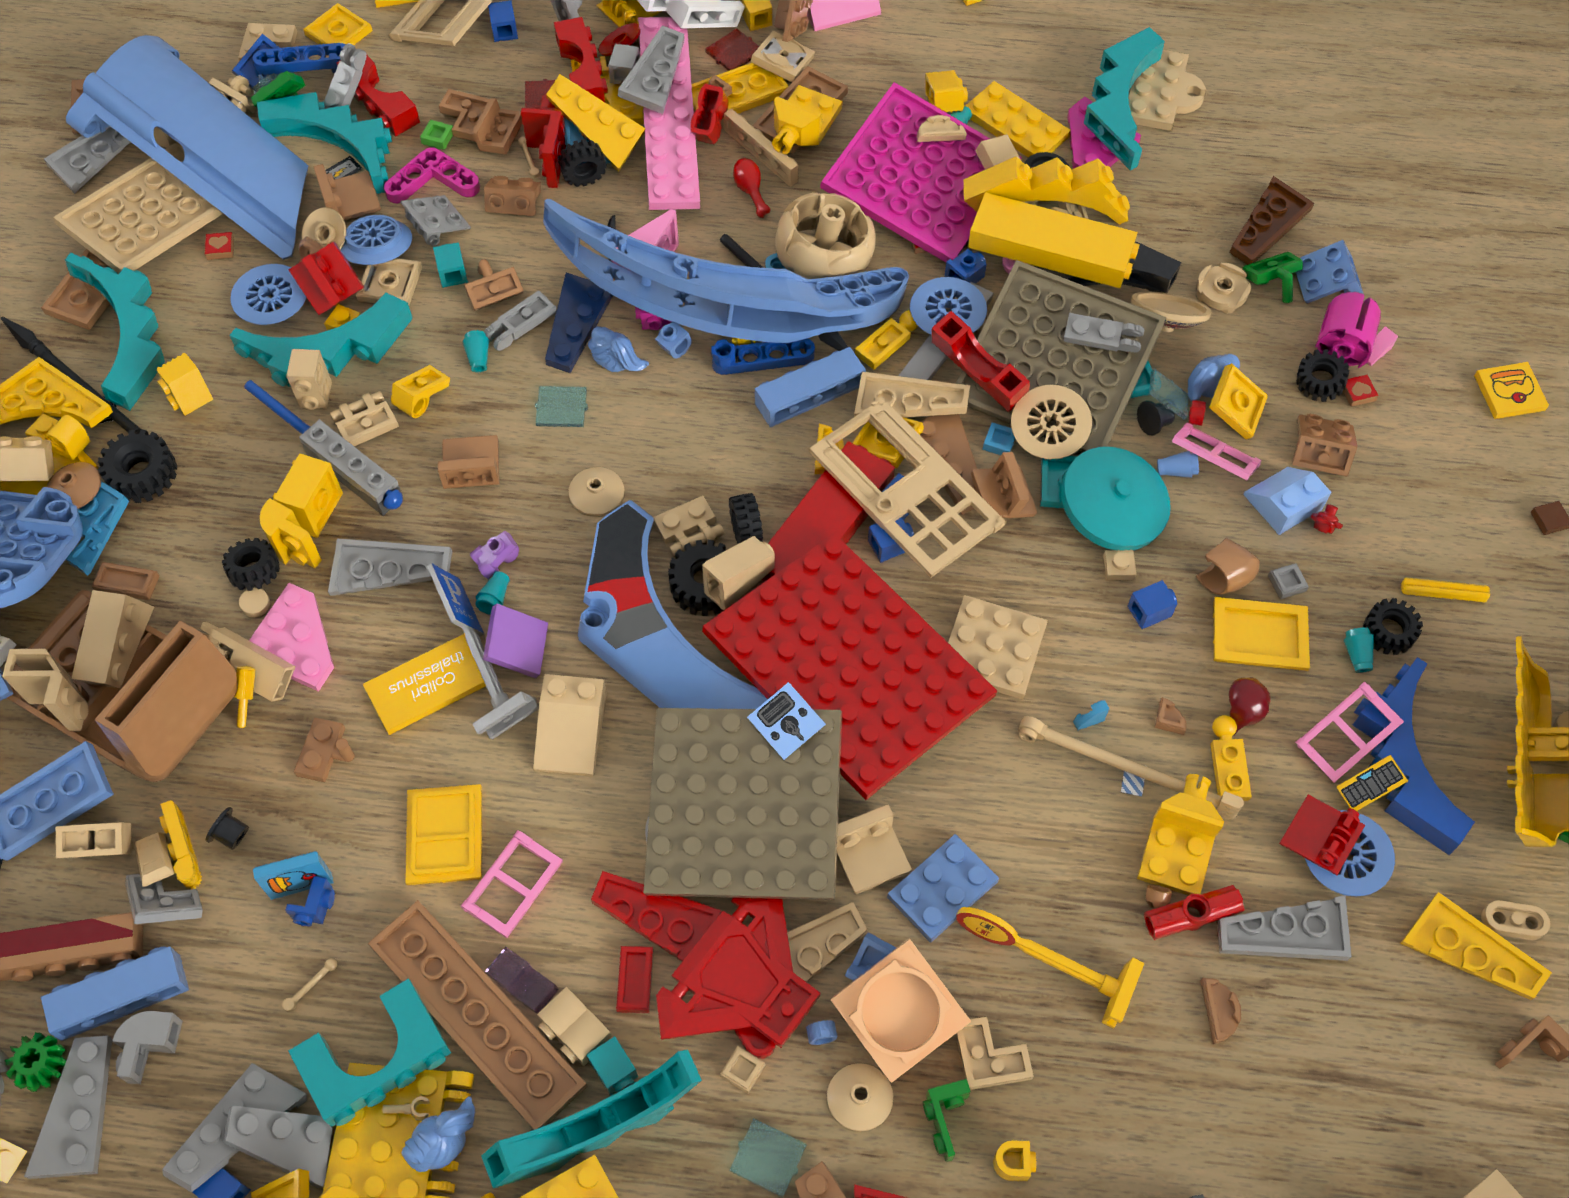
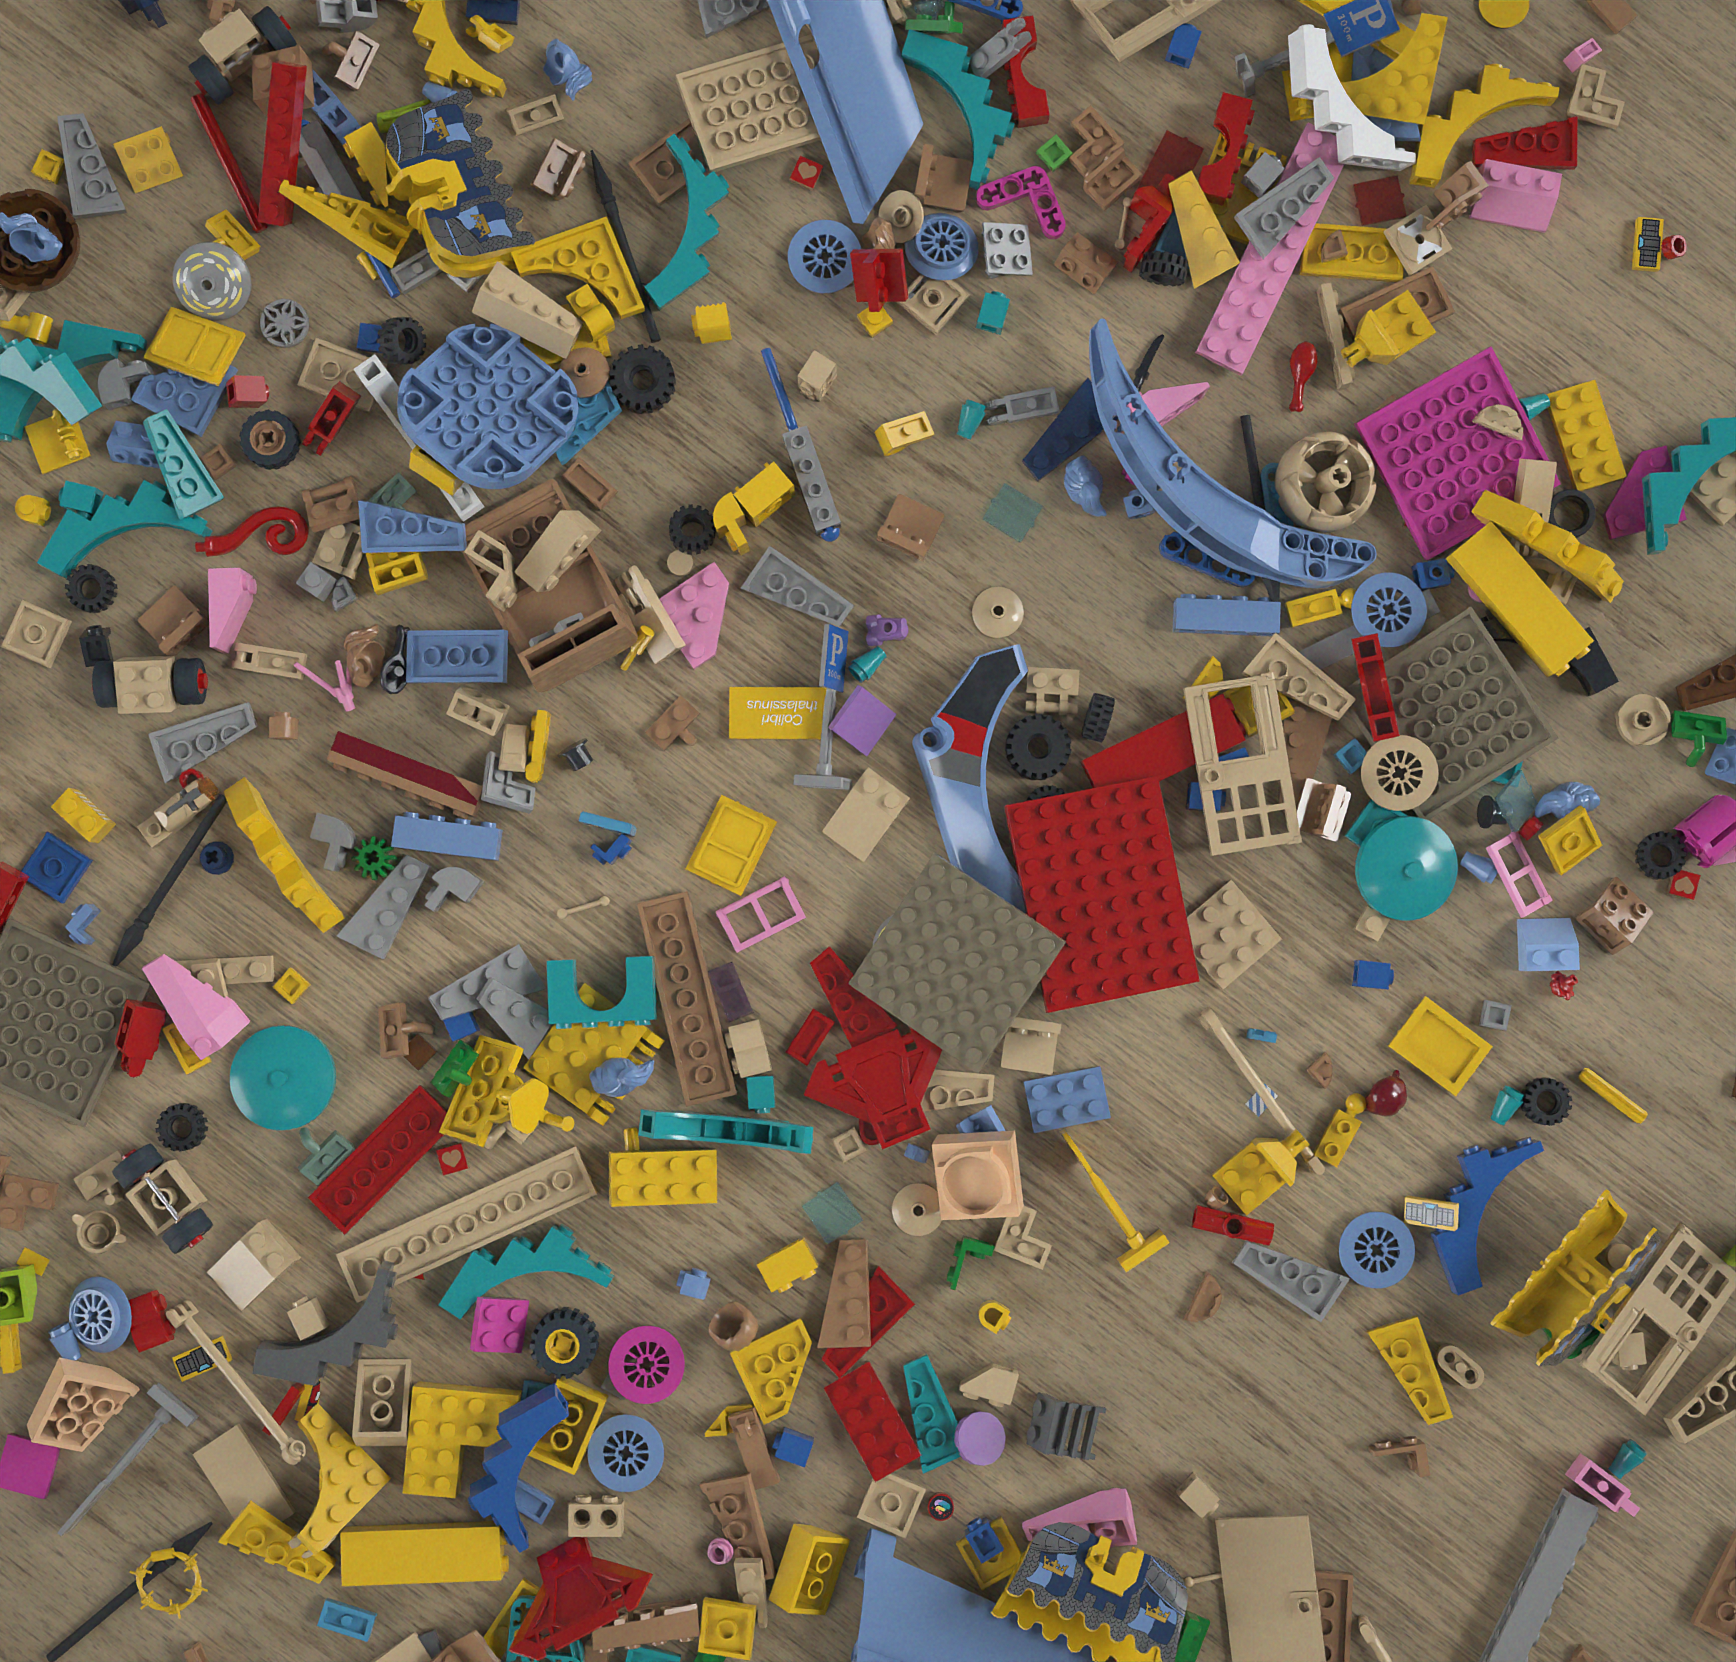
camera: 30 degrees right, 25 degrees up
teal arch [229,293,413,387] -> none
sticker [326,156,362,180] -> none
tan plate [330,391,399,447] -> none
tan hand [382,1096,430,1121] -> none
medium nougat plate [464,259,524,311] -> none
red dish [598,23,641,56] -> none
red brick [691,83,728,145] -> none
tan slope [702,536,775,610] -> none
light blue sticker [747,682,826,760] -> none
yellow brick [925,70,968,113] -> none
light grey hinge [1064,313,1145,353] -> none
tan dish [1131,292,1212,332] -> none
medium nougat piece [1196,537,1260,595] -> none
red hinge [1279,794,1365,875] -> none
bright pink window [1295,682,1404,783] -> none

